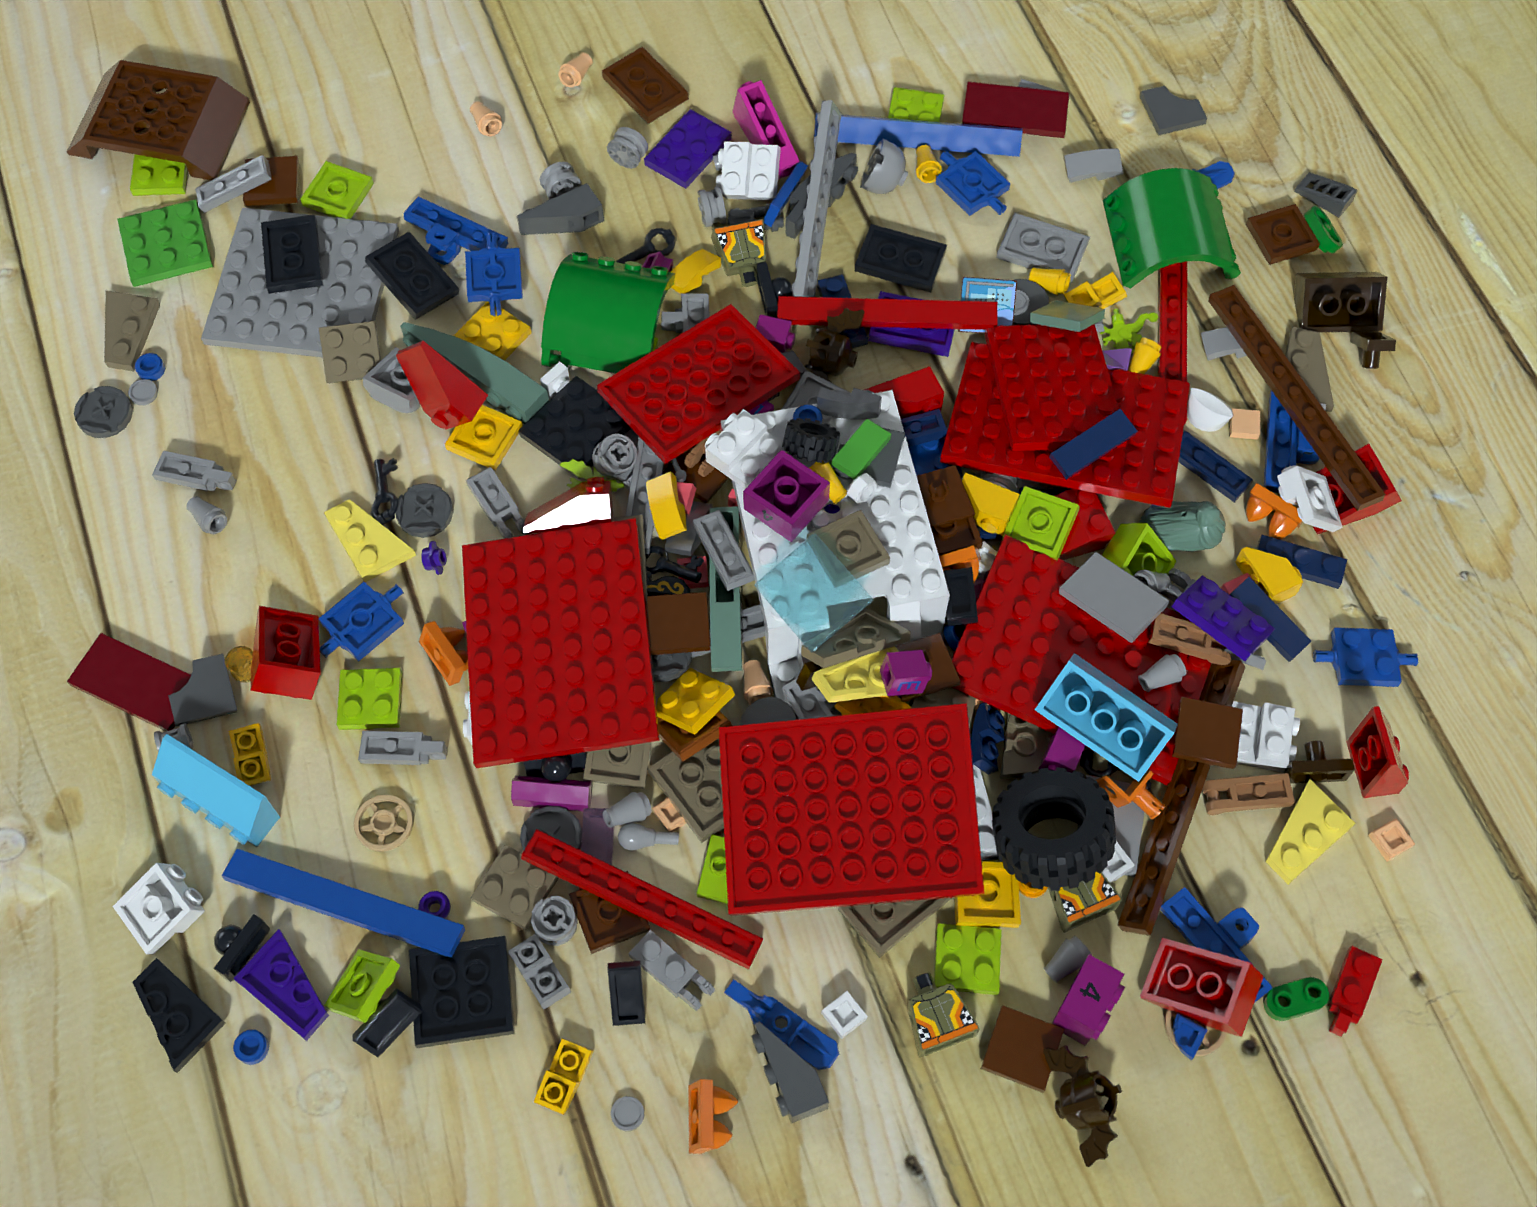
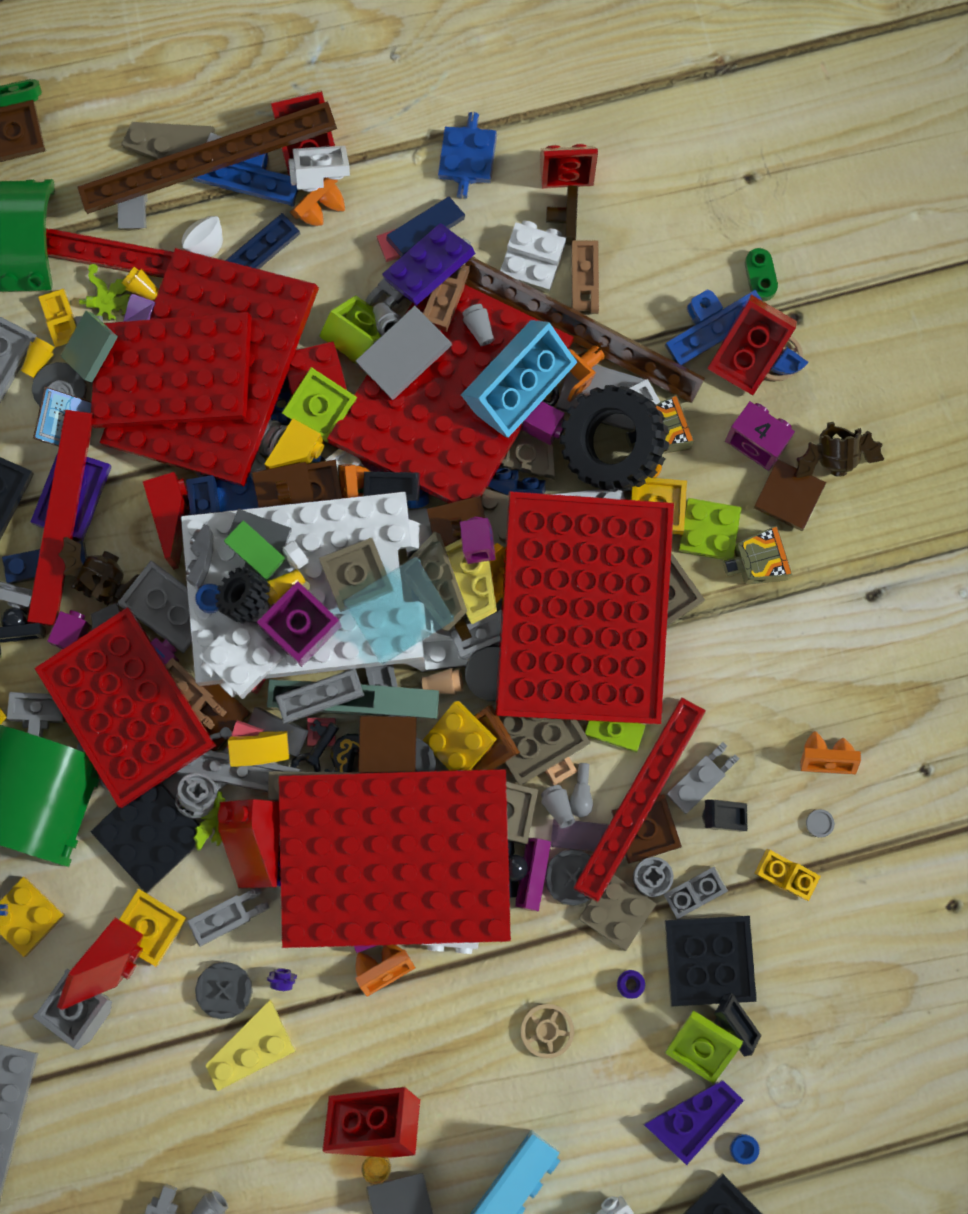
camera: 85 degrees left, 15 degrees up
black tile [213,914,270,982] -> none
blue tile [222,849,465,958] -> none
yellow slope [228,723,271,786] -> none
dark tan plate [319,321,381,384] -> none
blue plate [319,582,404,662] -> none
lime plate [337,668,402,730] -> none
light grey hinge [358,731,447,765] -> none
black piece [371,458,399,525] -> none
sand green slope [400,322,549,424] -> none
white plate [540,362,570,400] -> none
blue piece [724,980,839,1070] -> none
dark grey slope [751,1022,829,1124] -> none
white plate [821,991,868,1039] -> none
light grey cone [1043,936,1092,983] -> none
dark blue tile [1049,409,1138,480] -> none
sand green hair [1139,501,1226,552] -> none
reddish brown tile [1172,697,1243,769] -> none
light nougat tile [1230,408,1260,440] -> none
yellow slope [1235,547,1303,604] -> none
dark blue plate [1257,535,1347,589] -> none
light yellow wing [1266,779,1356,885] -> none
dark brown slope [1294,272,1387,332] -> none
red hinge [1328,945,1383,1037] -> none
dark brown tile [1350,331,1396,369] -> none
light nougat tile [1368,818,1415,862] -> none

